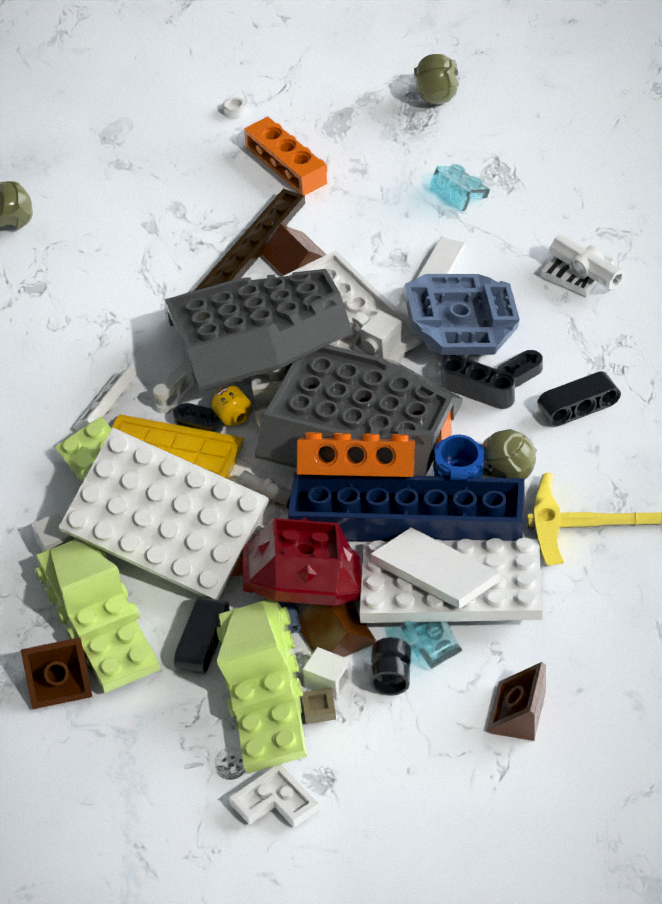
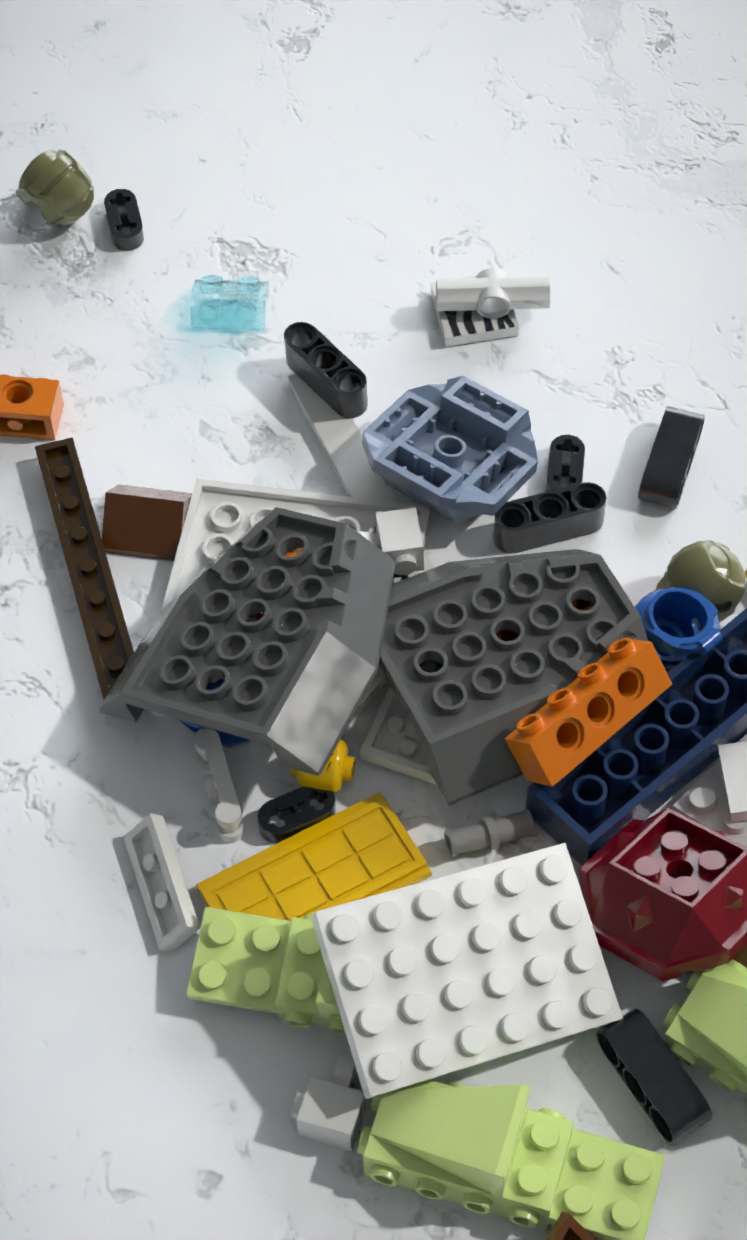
camera: 50 degrees left, 10 degrees up
none -> black beam [104,189,144,251]
none -> black beam [284,322,368,418]

